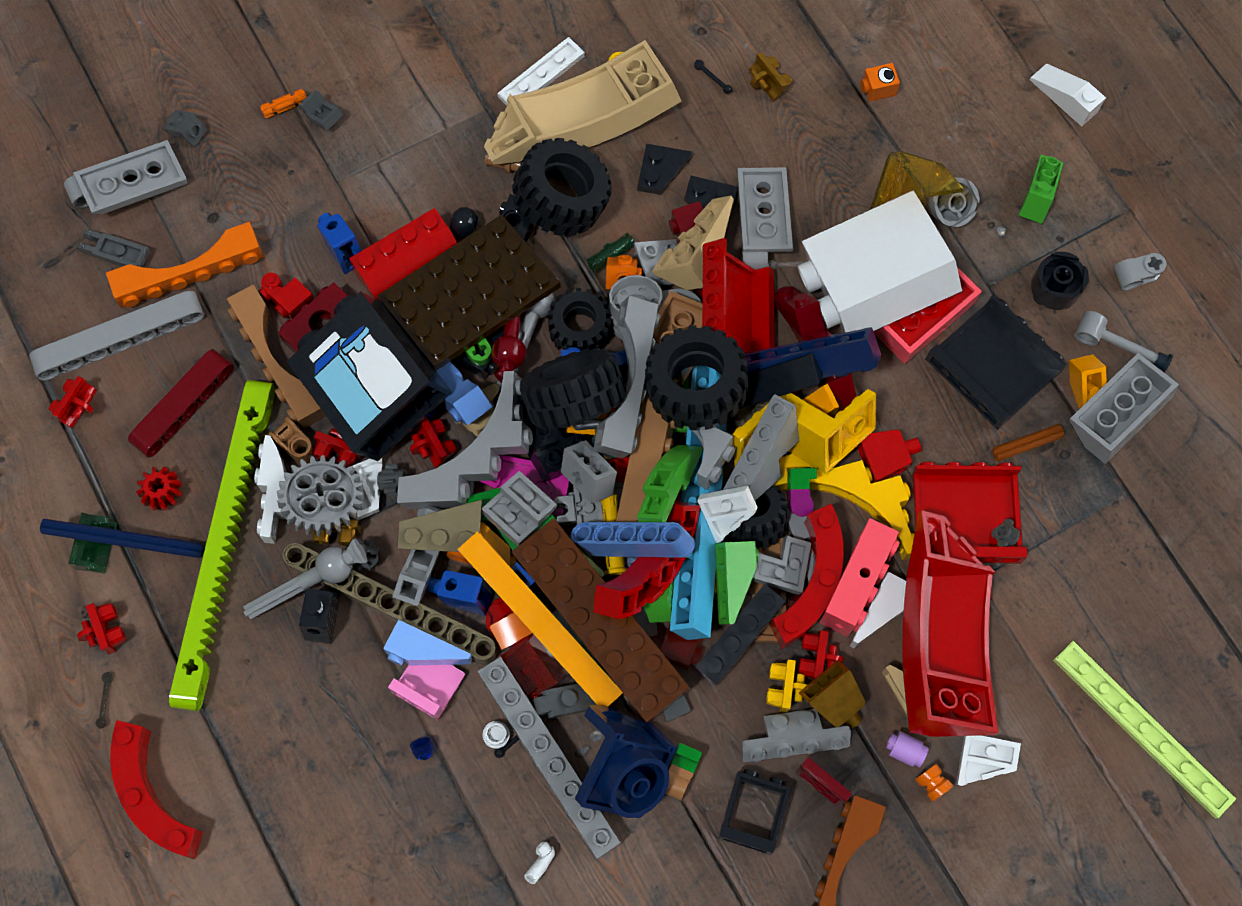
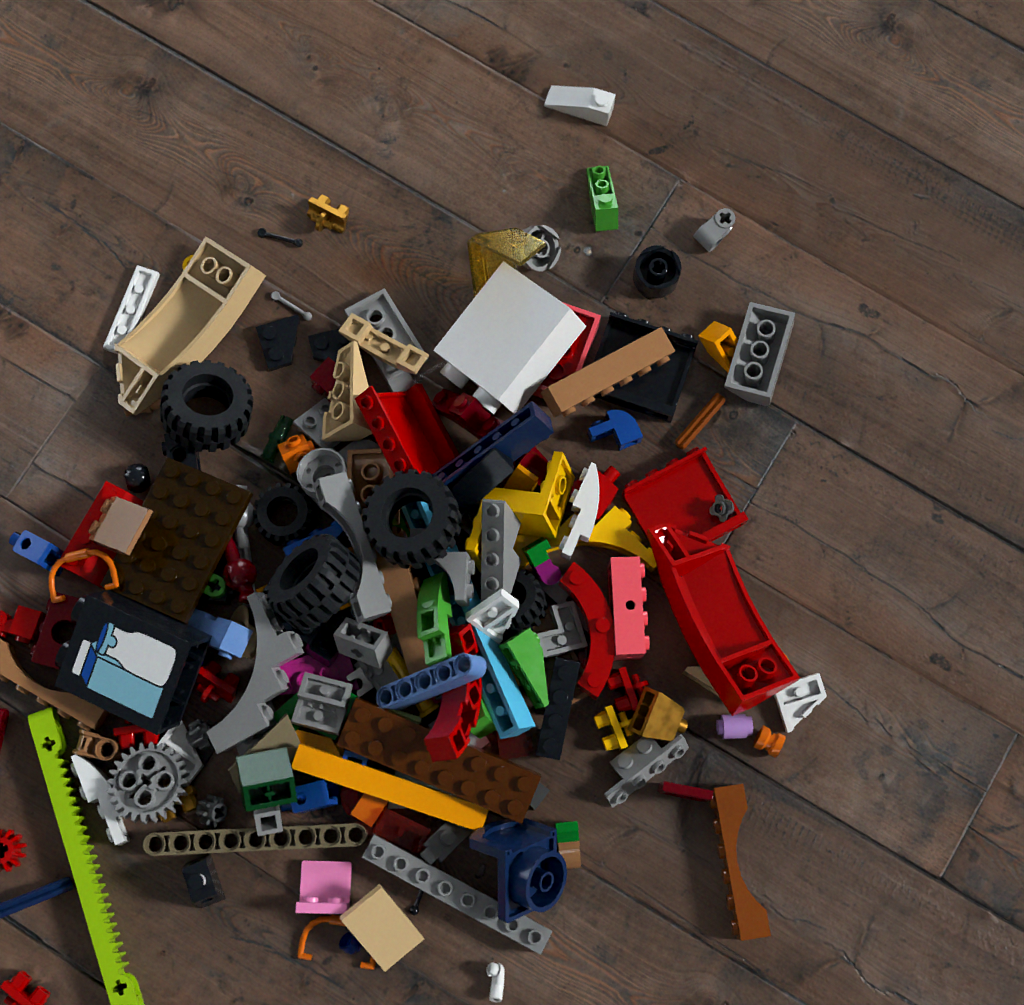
camera: 30 degrees left, 5 degrees up
light grey piece [243,538,368,620] -> none
light blue slope [383,620,473,666] -> none
white plate [483,721,510,749] -> none
black window [718,769,791,855] -> none
white slope [850,572,906,648] -> none
orange brick [860,63,900,102] -> none
yellowish green tile [1053,641,1236,819] -> none
light grey piece [1074,311,1173,372] -> none
none -> orange piece [48,548,119,603]
none -> medium nougat slope [88,497,153,555]
none -> slope [235,747,297,812]
none -> light grey hinge [271,291,312,321]
none -> orange piece [297,914,376,970]
none -> tan slope [339,313,429,374]
none -> tan tile [340,884,424,972]
none -> medium nougat brick [540,327,675,418]
none -> white slope [559,462,599,560]
none -> blue brick [587,410,643,451]

